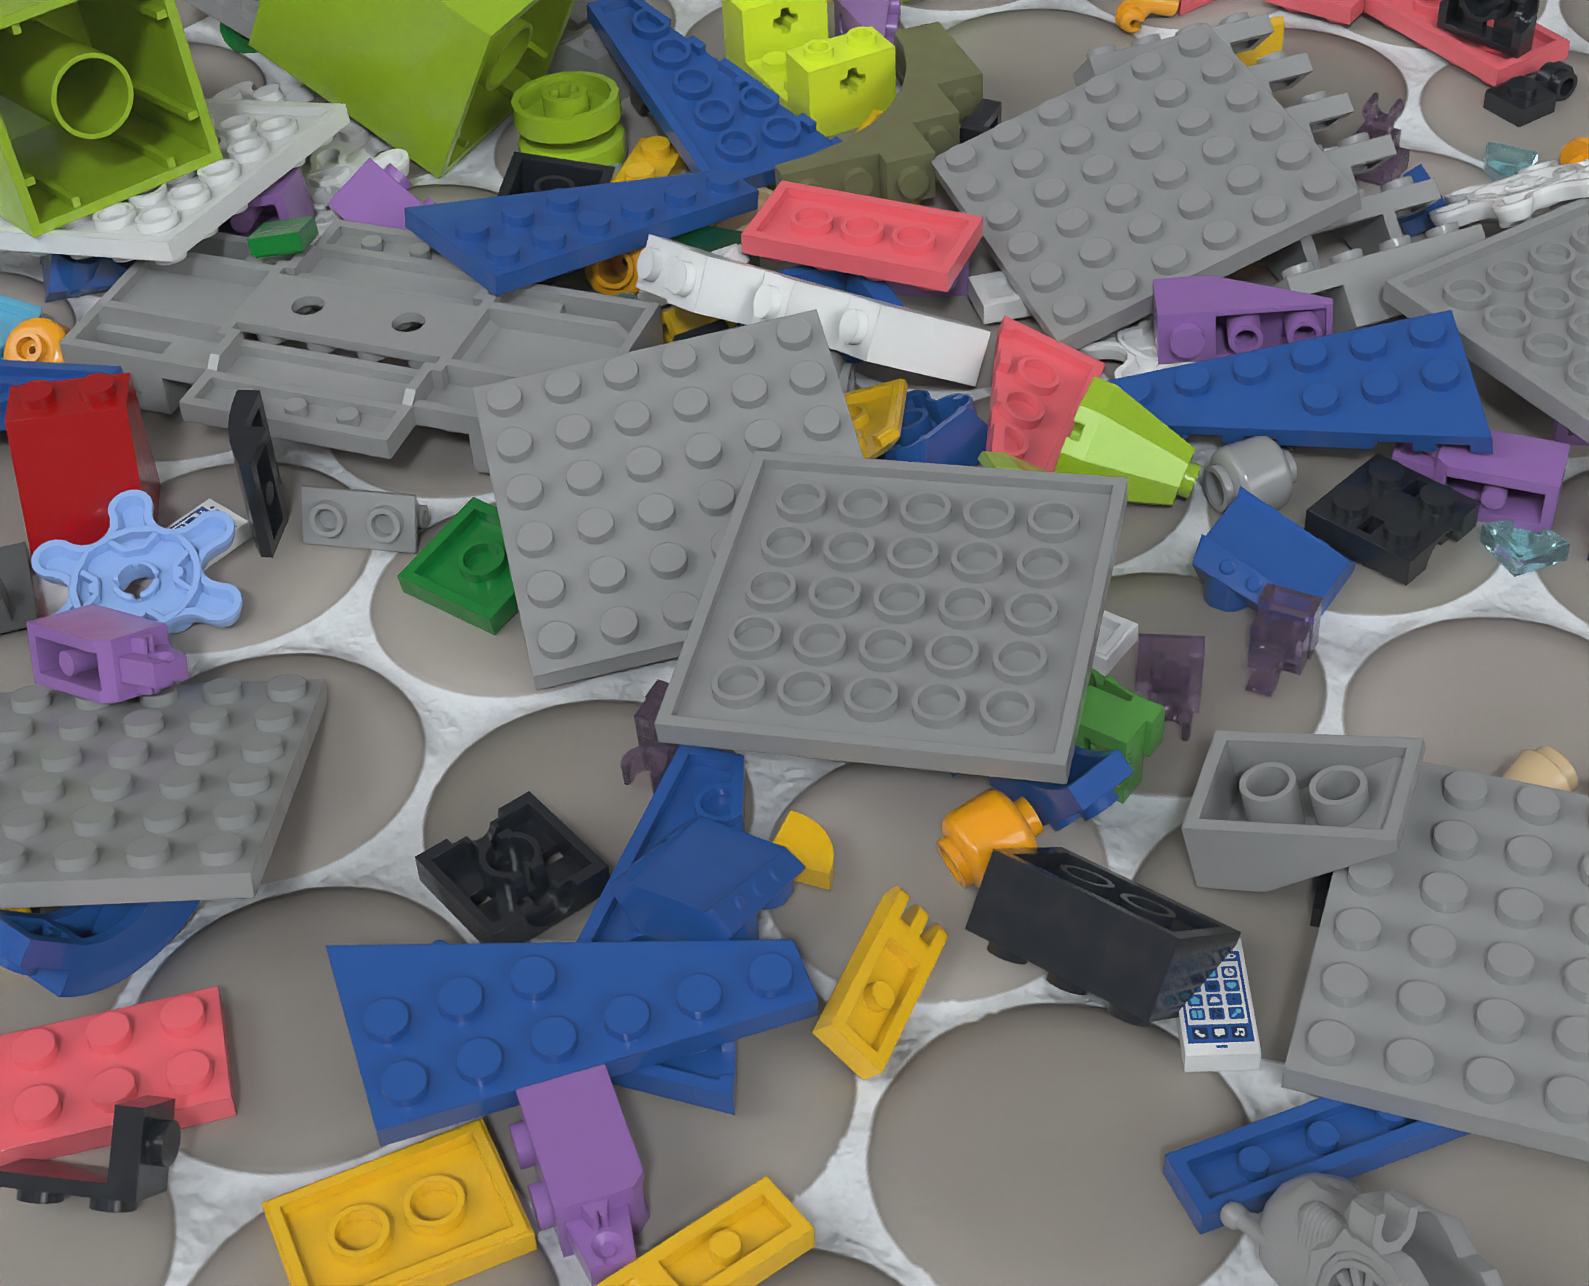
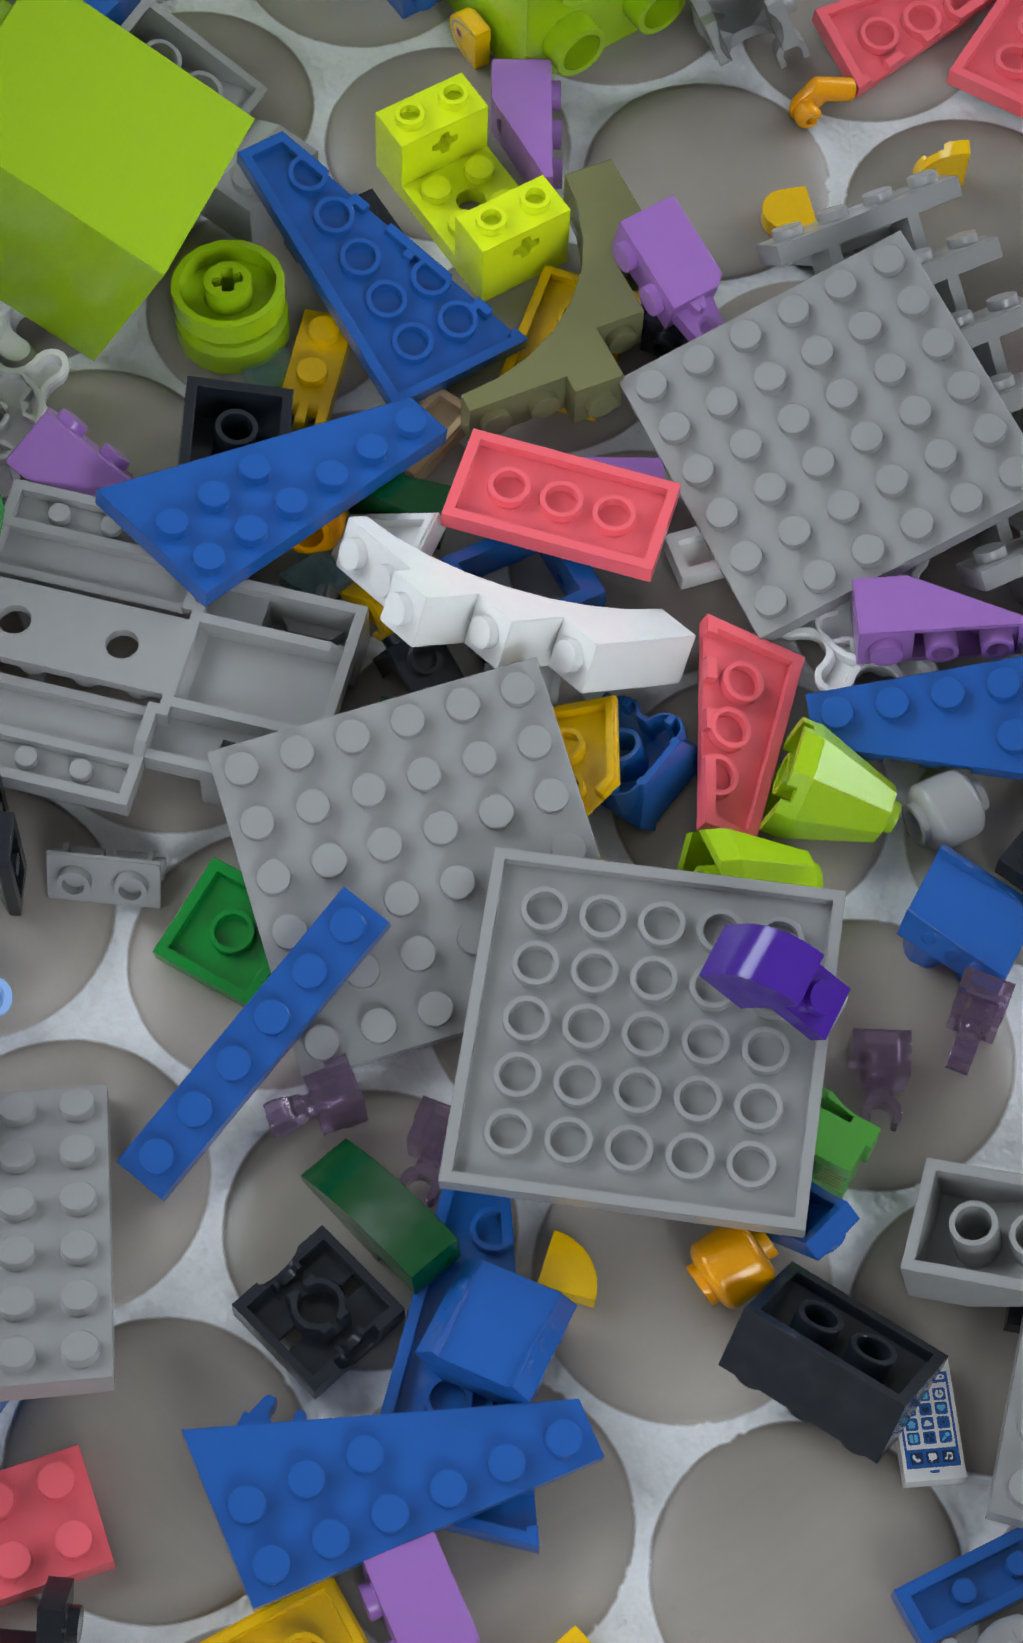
camera: 10 degrees left, 20 degrees up
yellow hinge [812,885,948,1080] -> none
none -> blue plate [116,887,391,1201]
none -> clear purple piece [263,1053,368,1137]
none -> dark green slope [300,1138,461,1295]
none -> medium lavender hinge [612,195,724,342]
none -> dark purple brick [699,923,851,1040]

